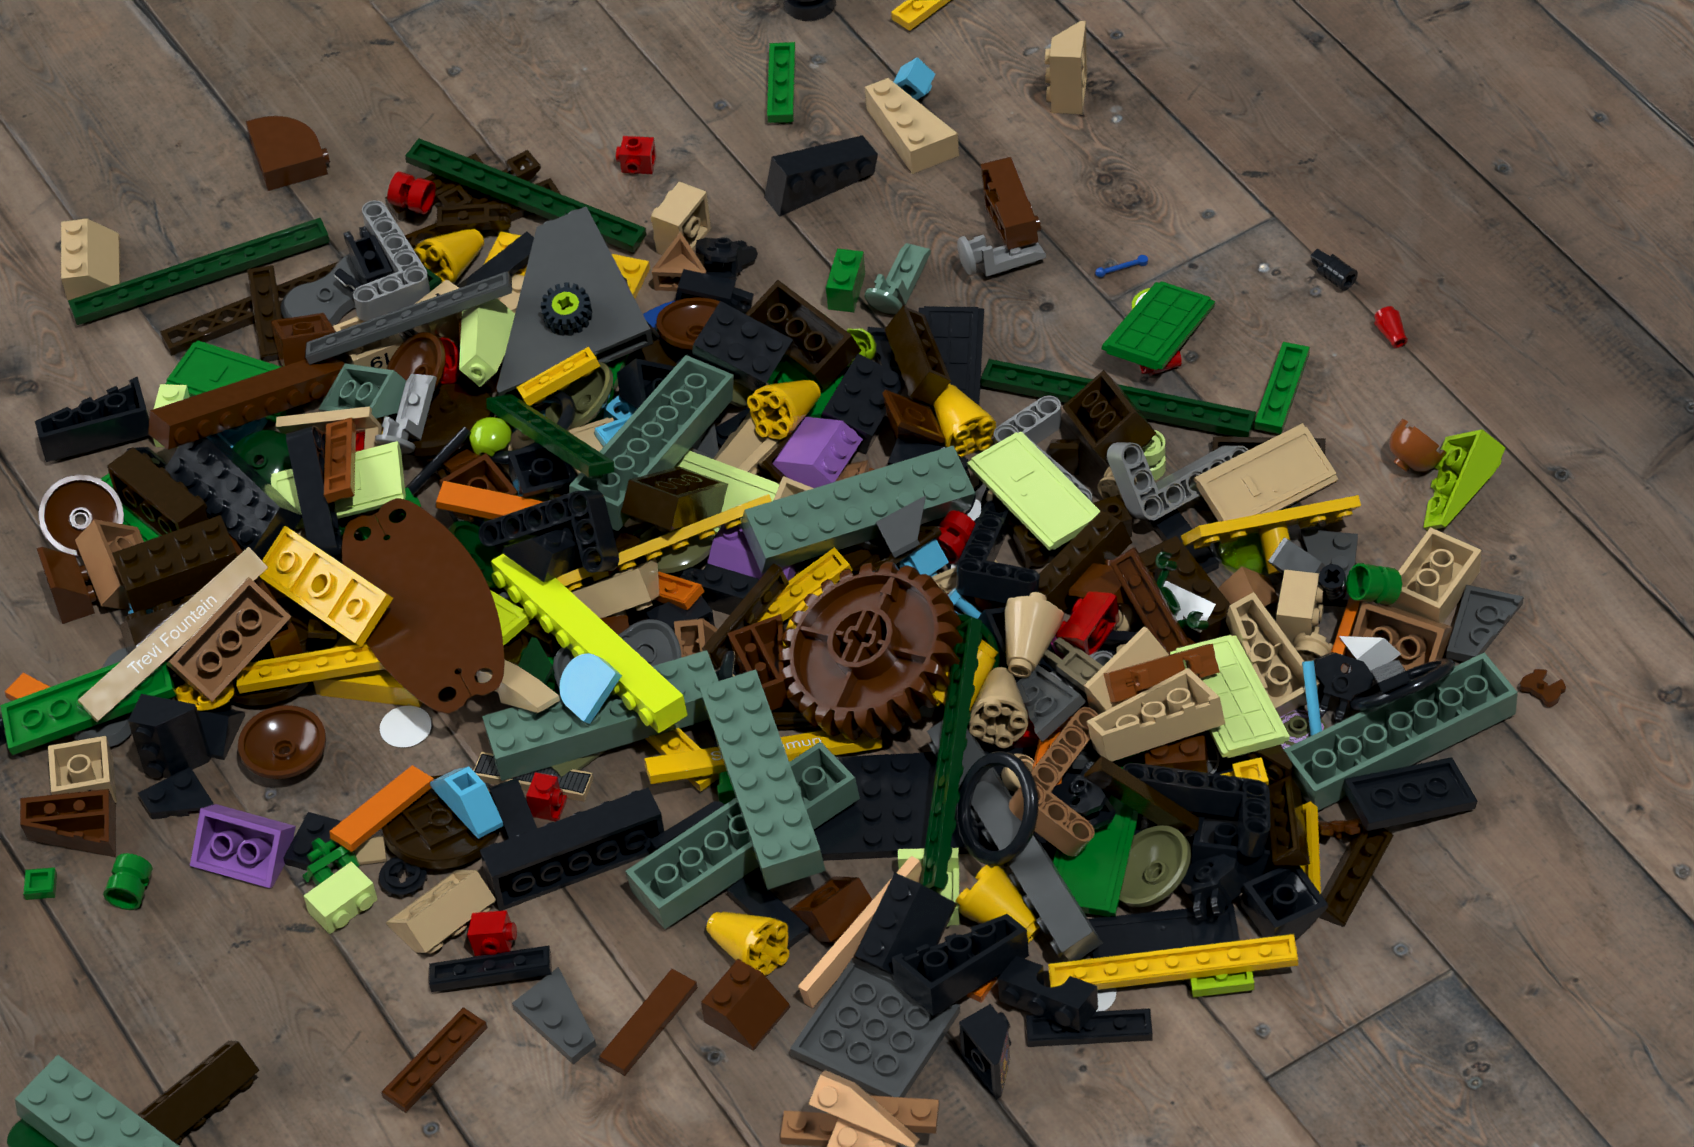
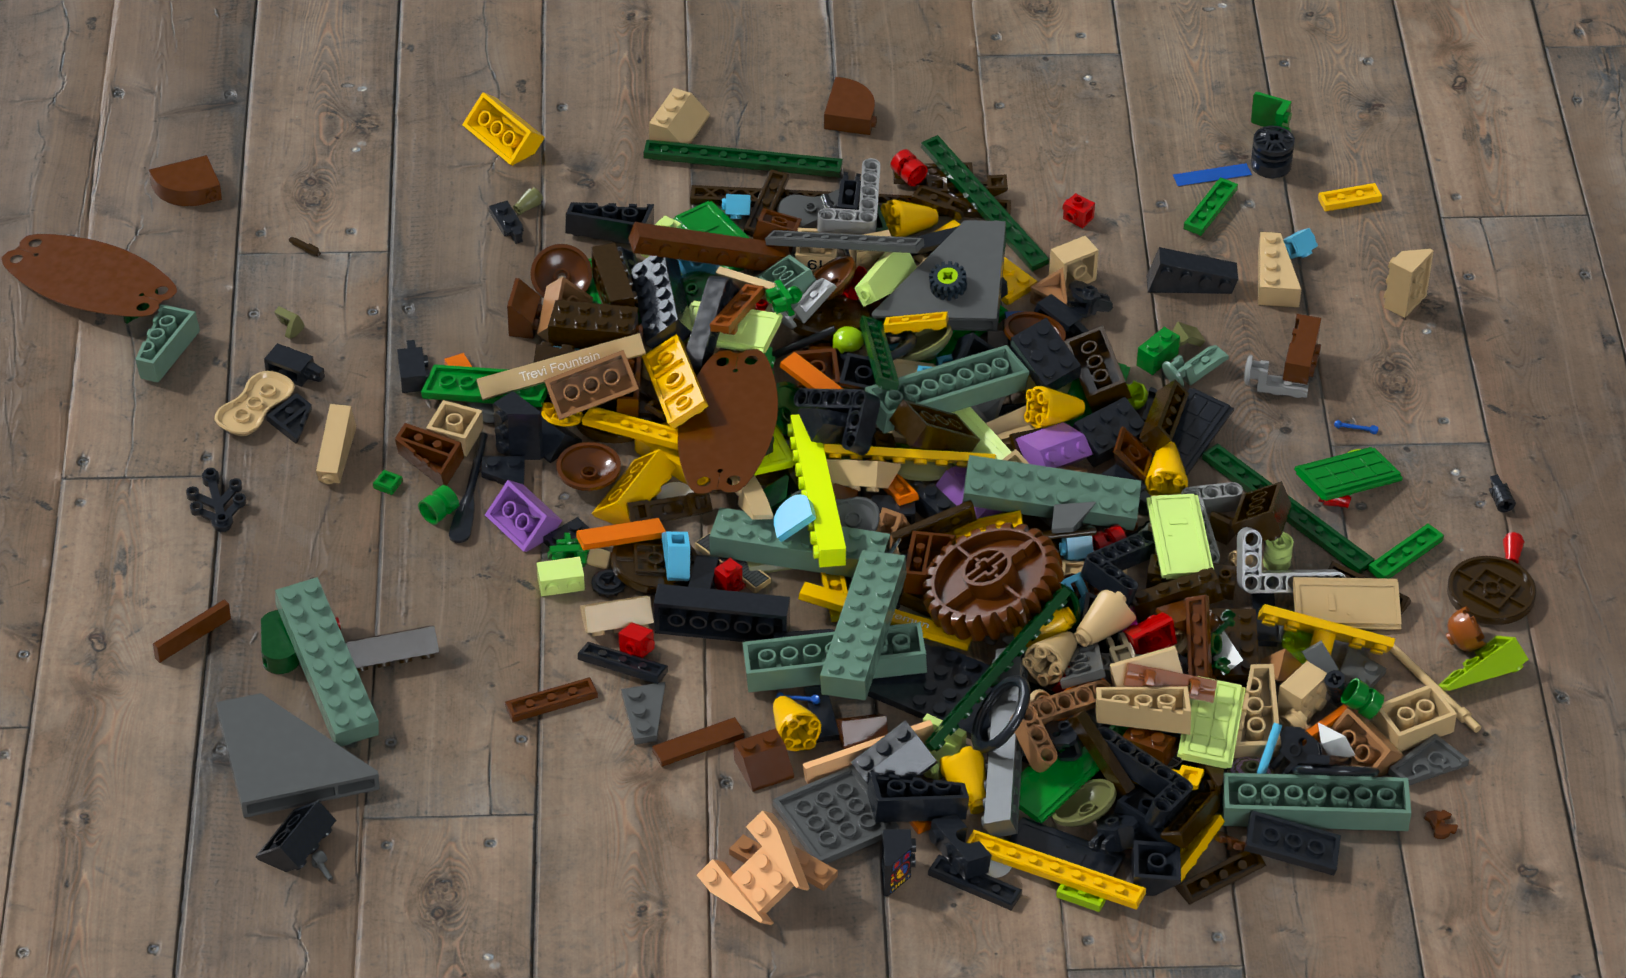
camera: 25 degrees right, 5 degrees down
none -> black piece [449,433,488,543]
none -> yellow slope [591,449,676,525]
none -> dark brown slope [626,492,713,522]
none -> medium azure brick [722,194,751,219]
none -> green hips [765,279,802,317]
none -> blue hinge [776,692,820,704]
none -> blue sticker [1173,163,1252,186]
none -> olive tile [1173,322,1205,347]
none -> tan bar [1390,644,1481,733]
none -> dark brown plate [1447,556,1536,625]

